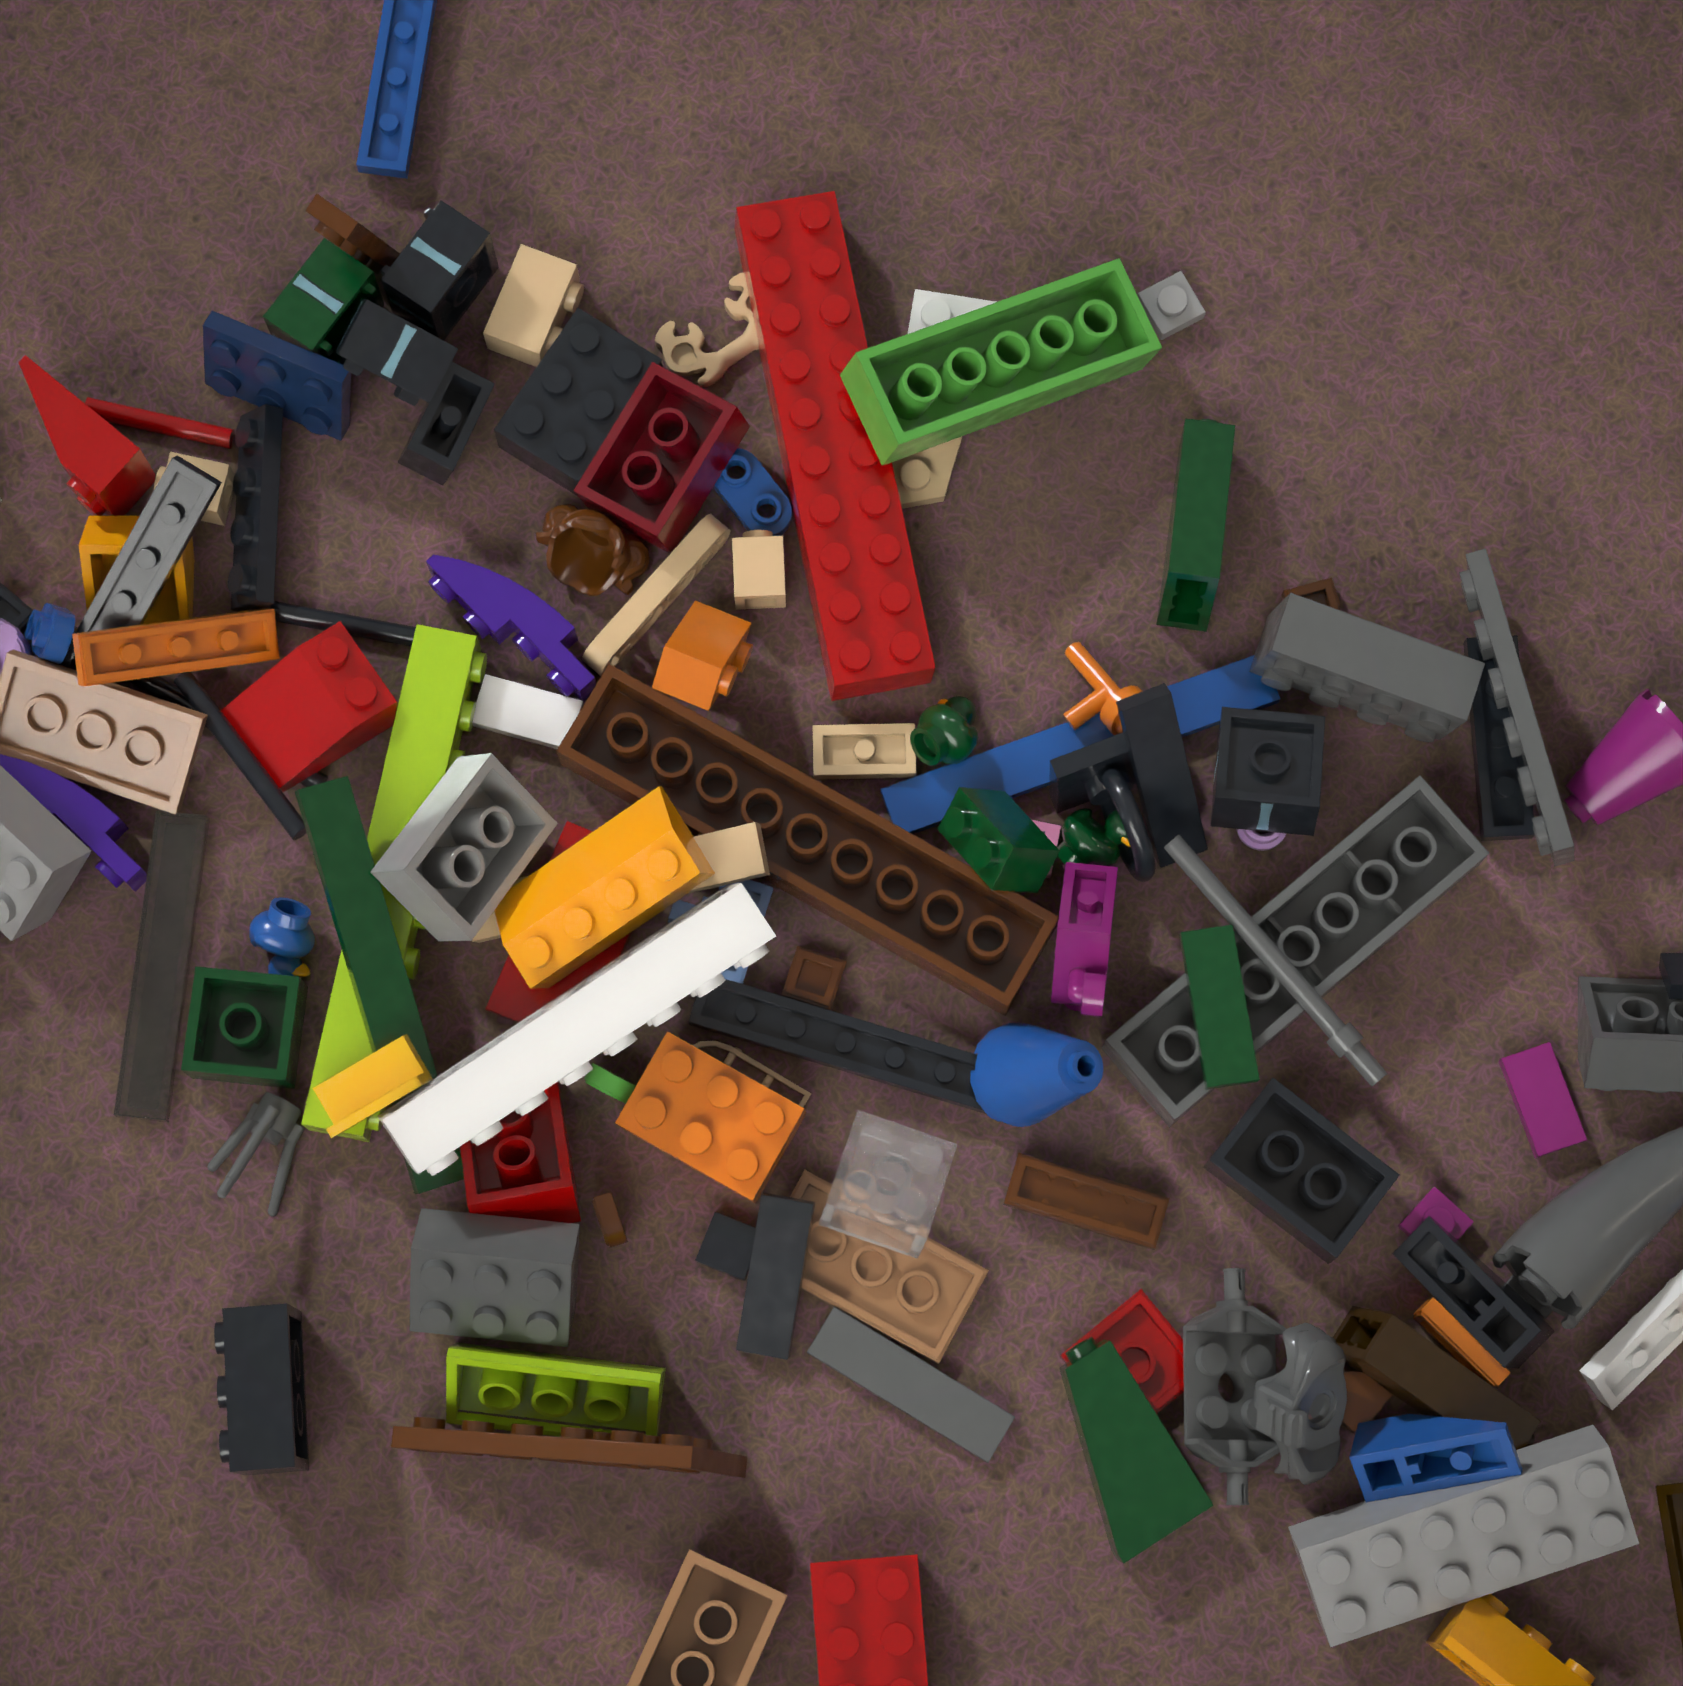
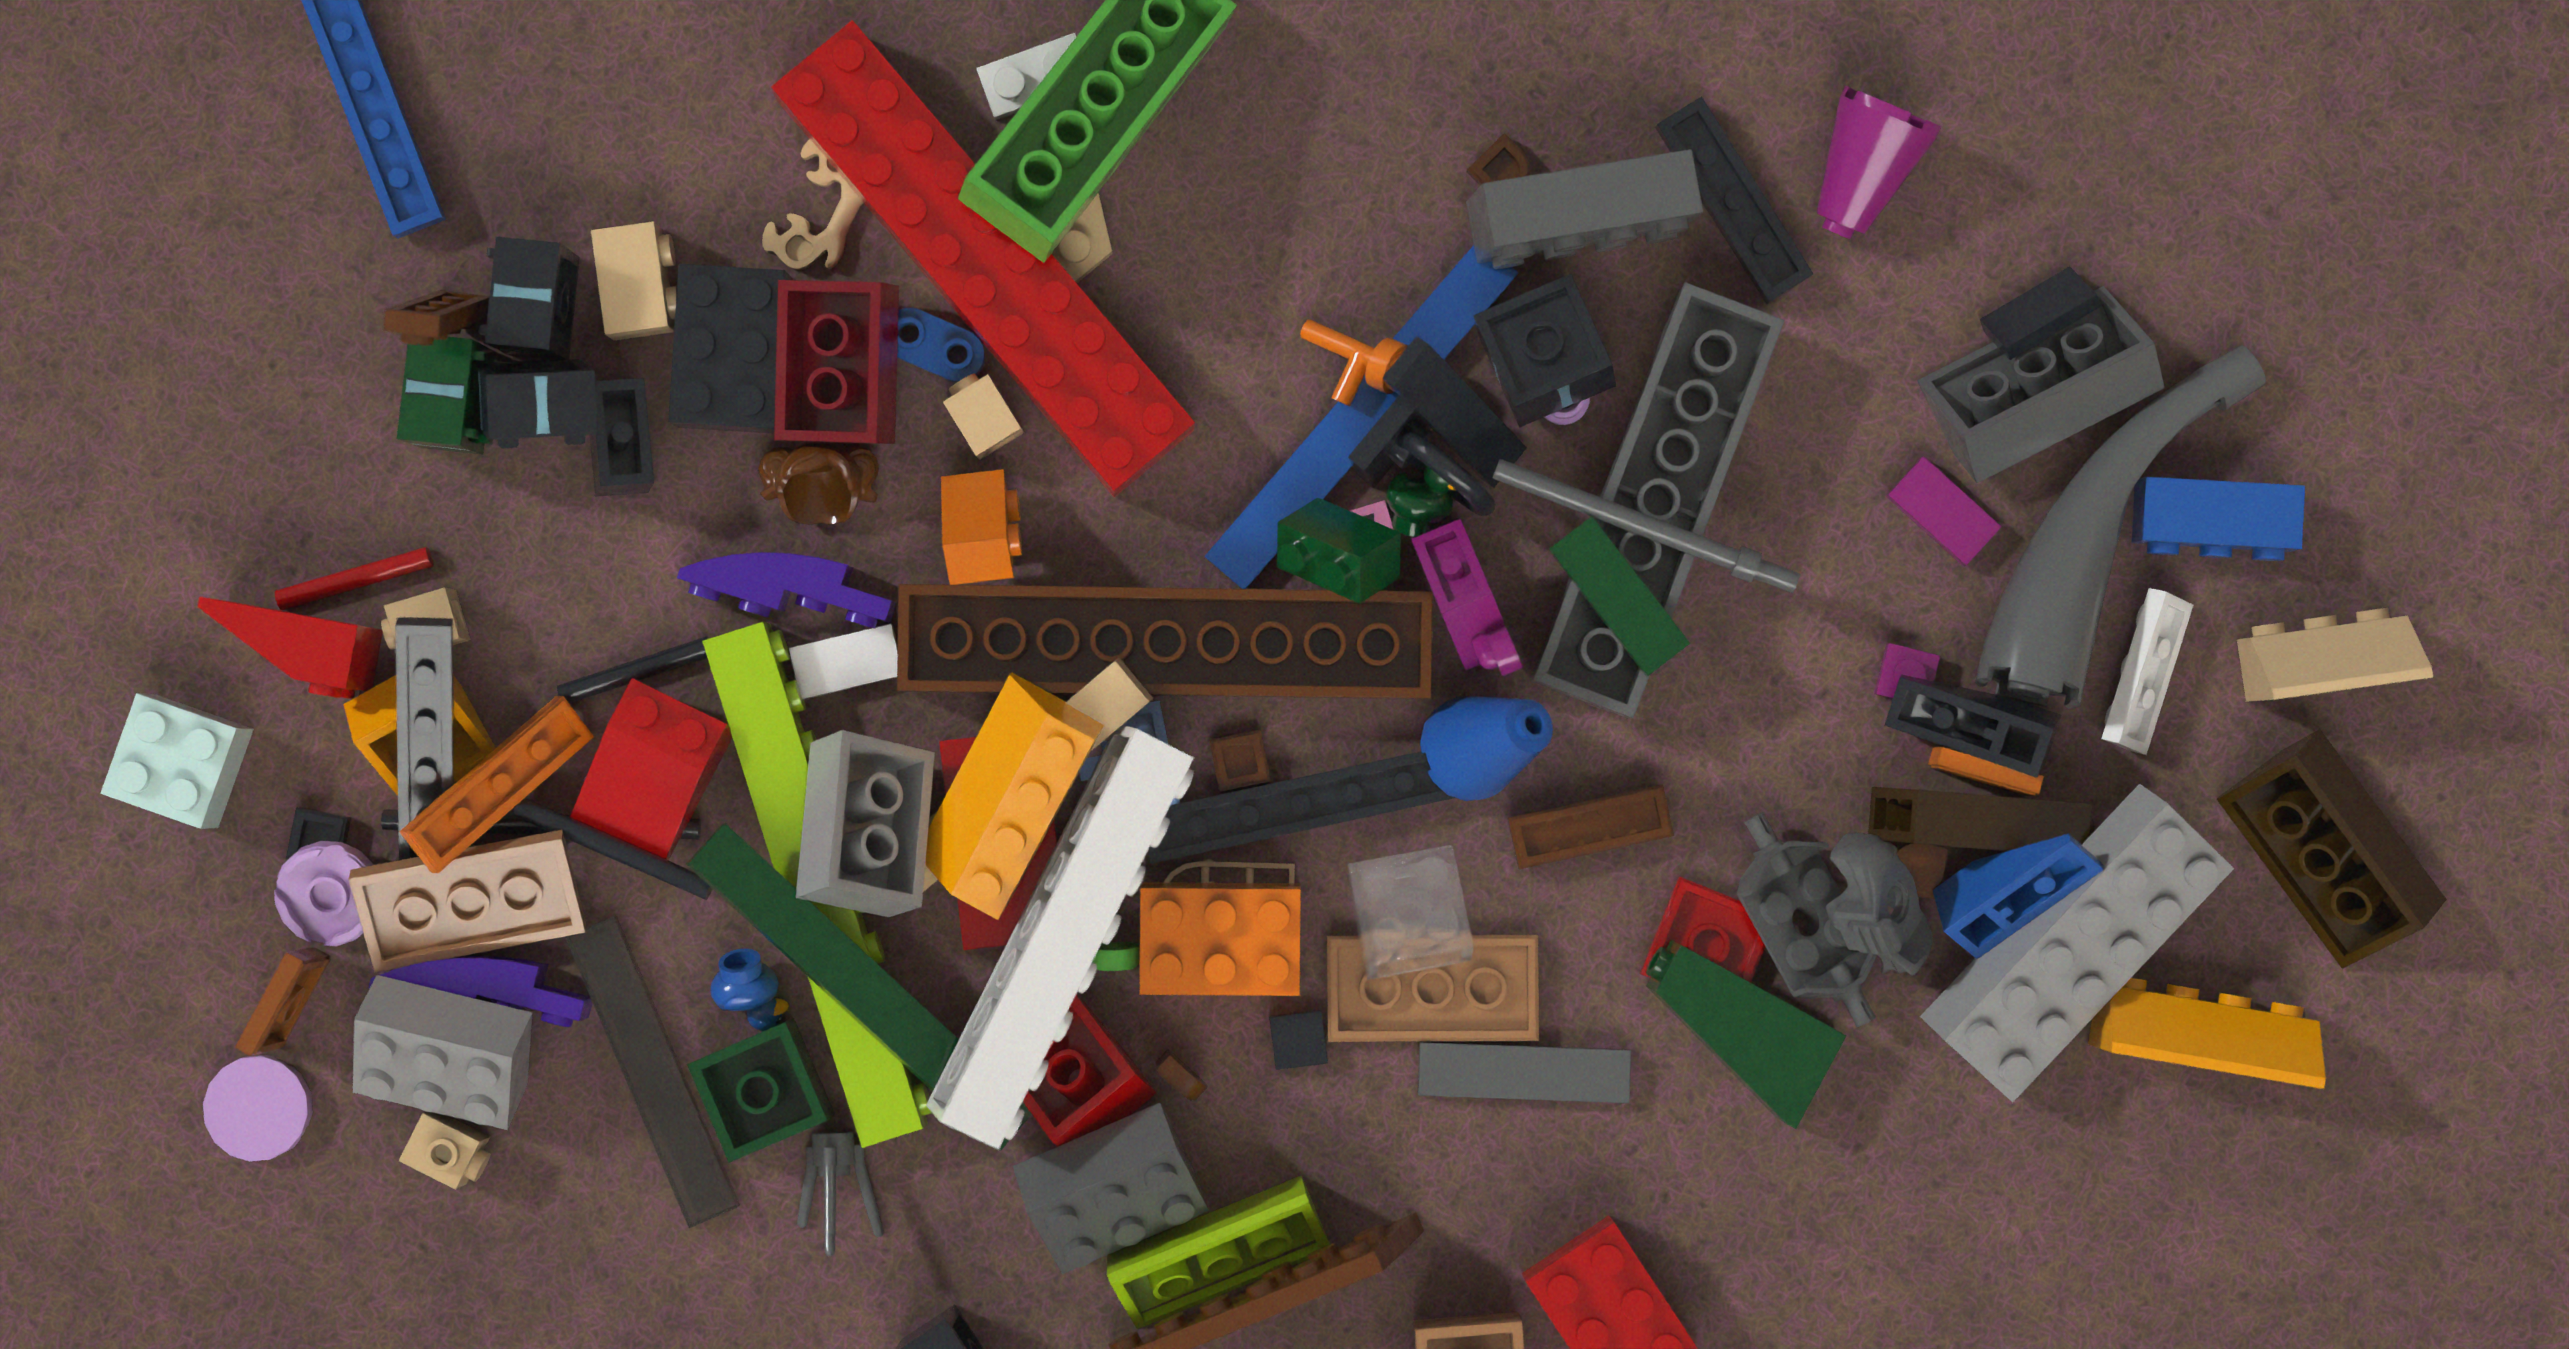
camera: 25 degrees left, 10 degrees up
blue plate [25,603,75,664] -> none
dark blue plate [203,311,351,441] -> none
black plate [228,404,283,612] -> none
yellow panel [313,1034,433,1138] -> none
tan beam [582,514,731,676] -> none
black tile [736,1193,815,1360] -> none
tan plate [813,723,916,780] -> none
dark green animal [910,696,979,766] -> none
dark green slope [1156,418,1235,632] -> none
black brick [1203,1078,1400,1264] -> none
dark grey plate [1459,548,1575,867] -> none

